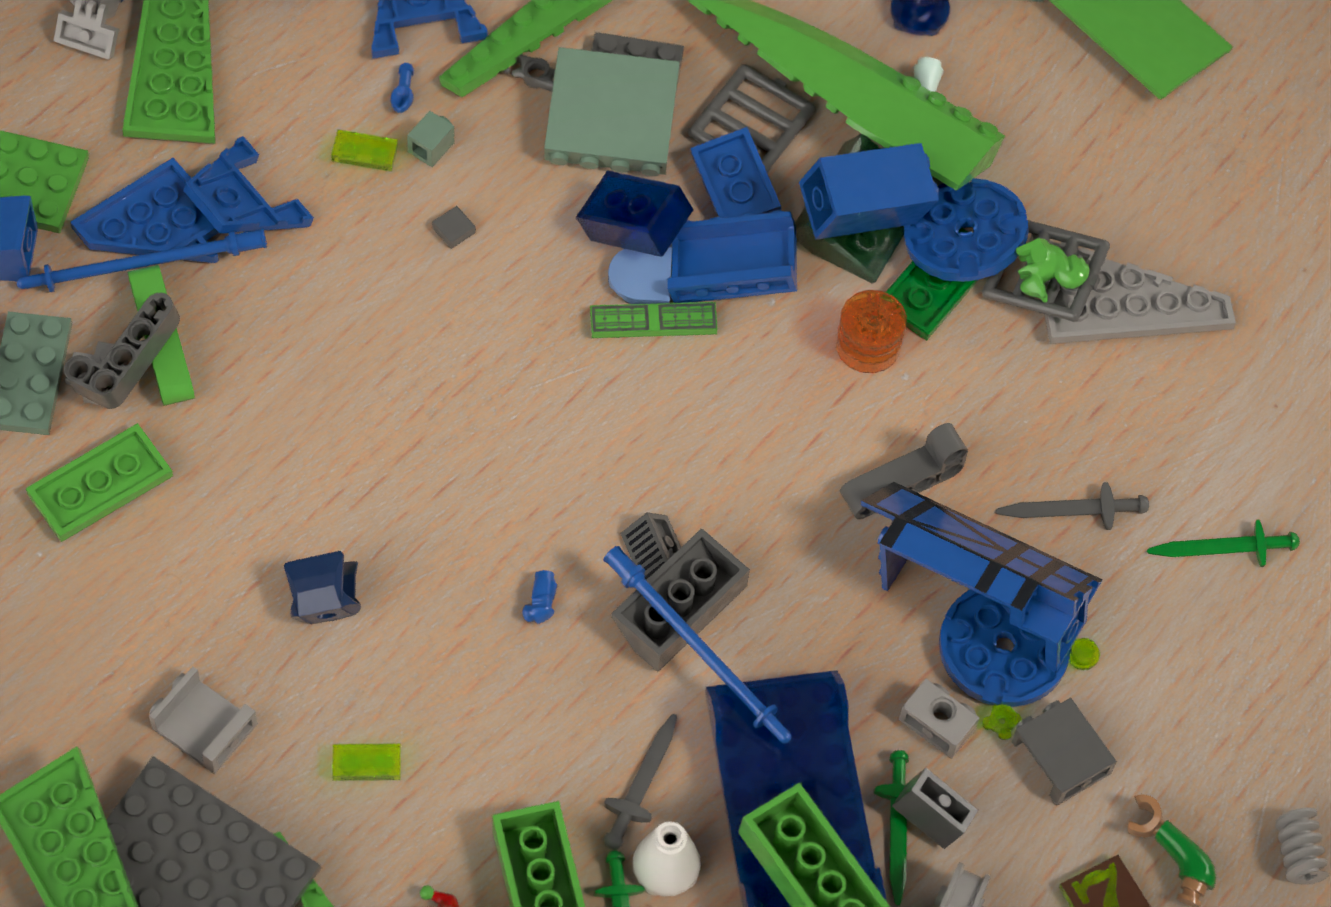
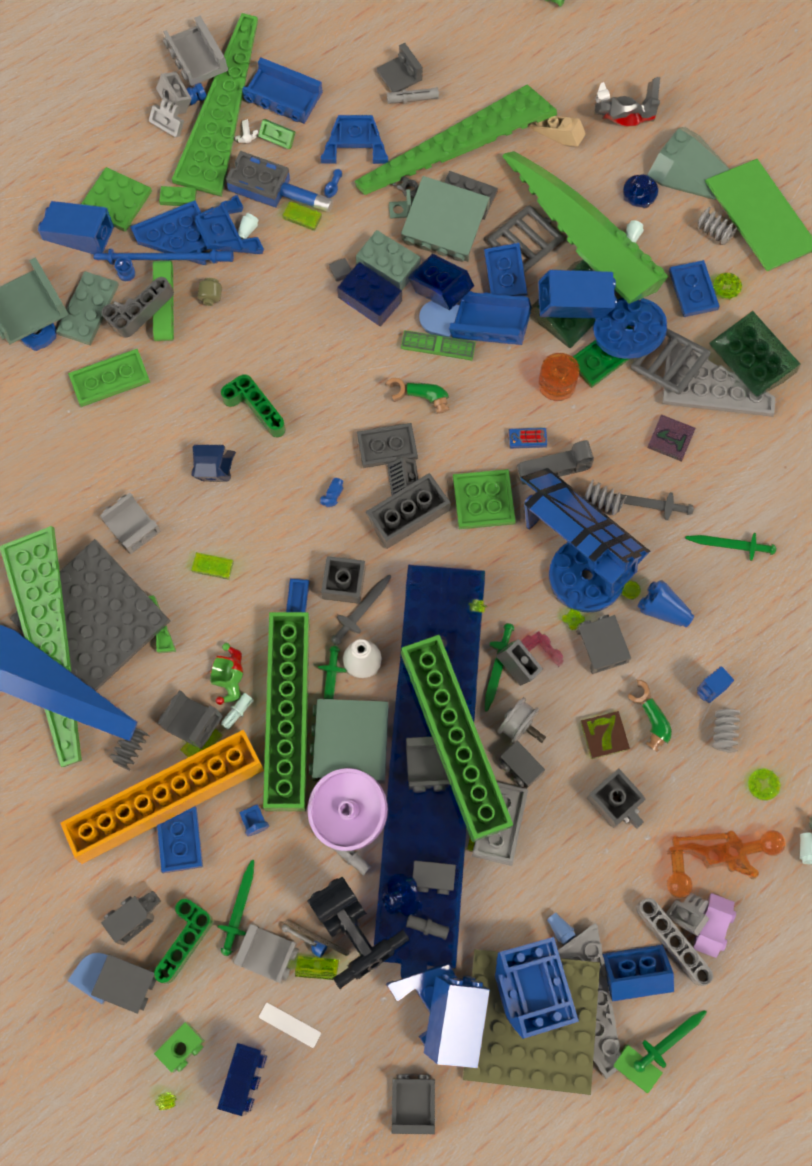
camera: 20 degrees right, 10 degrees up
sand green brick [407,111,455,167] -> none
blue bar [603,546,791,743] -> none
light grey brick [899,679,980,759] -> none
bright green animal [1016,238,1089,303] -> none
none -> blue wheel [115,257,136,282]
none -> bright green plate [159,186,197,206]
none -> olive head [197,278,222,306]
none -> green beam [221,374,286,438]
none -> piece [226,151,333,212]
none -> white piece [235,119,259,143]
none -> light aqua cone [238,213,259,240]
none -> bright green plate [258,119,296,149]
none -> blue tile [286,578,310,612]
none -> dark grey brick [321,556,366,604]
none -> clear blue brick [337,262,402,327]
none -> sand green brick [356,230,420,293]
none -> dark grey plate [357,423,418,468]
none -> piece [385,377,450,414]
none -> sand green bracket [389,189,414,219]
none -> bright green plate [453,469,515,530]
none -> clear neon green plate [468,599,487,613]
none -> tile [509,428,547,449]
none -> clear pink bracket [521,631,564,667]
none -> light grey piece [585,480,627,516]
none -> blue cone [637,580,694,628]
none -> tile [647,414,696,462]
none -> blue plate [669,260,720,317]
none -> blue brick [697,666,734,703]
none -> light grey piece [698,207,738,245]
none -> clear green slope [709,311,801,398]
none -> clear neon green gear [713,273,742,300]

